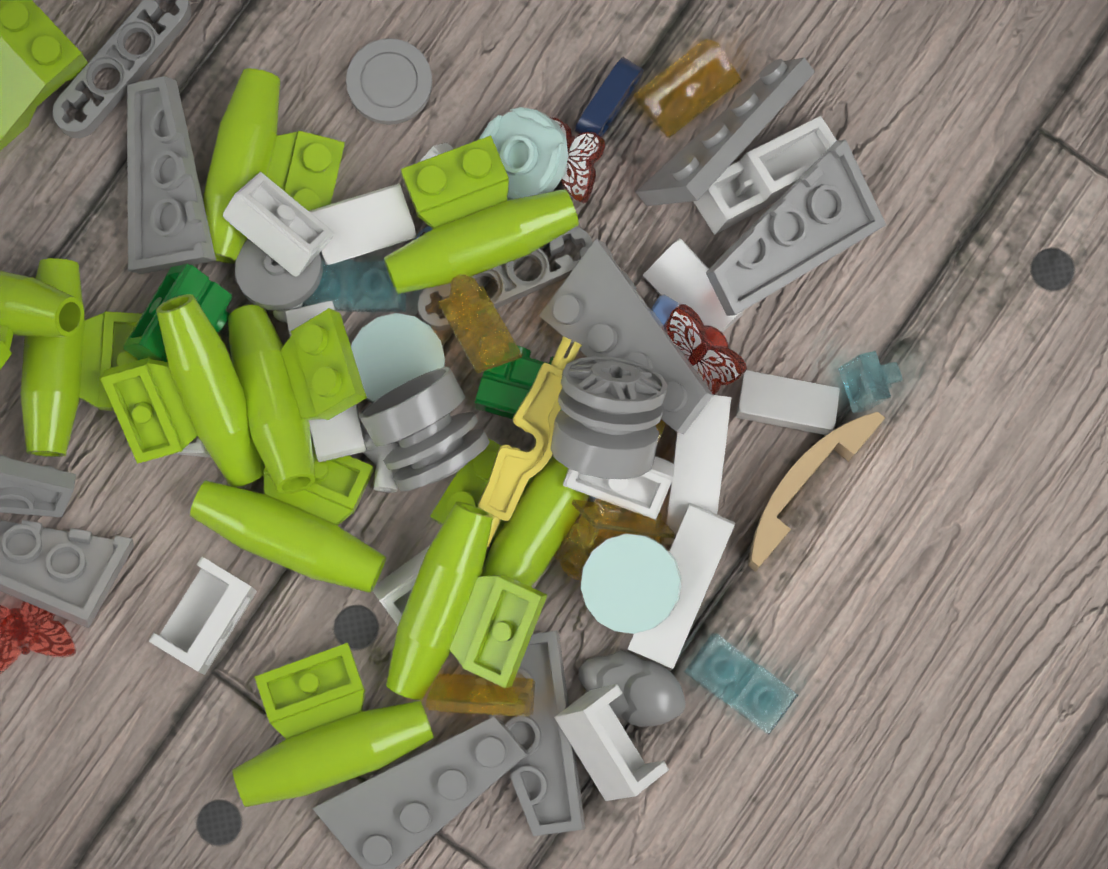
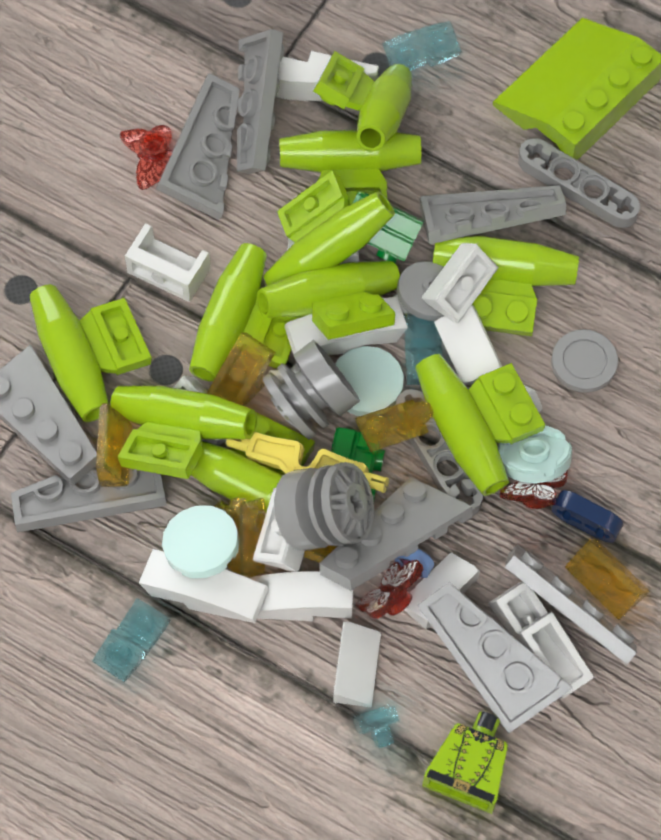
camera: 85 degrees right, 15 degrees down
white panel [554,684,669,801] -> none
light grey arm [579,650,686,727] -> none
tan slope [748,412,885,572] -> none
none -> clear yellow slope [206,332,276,406]
none -> lime torso [422,712,508,814]

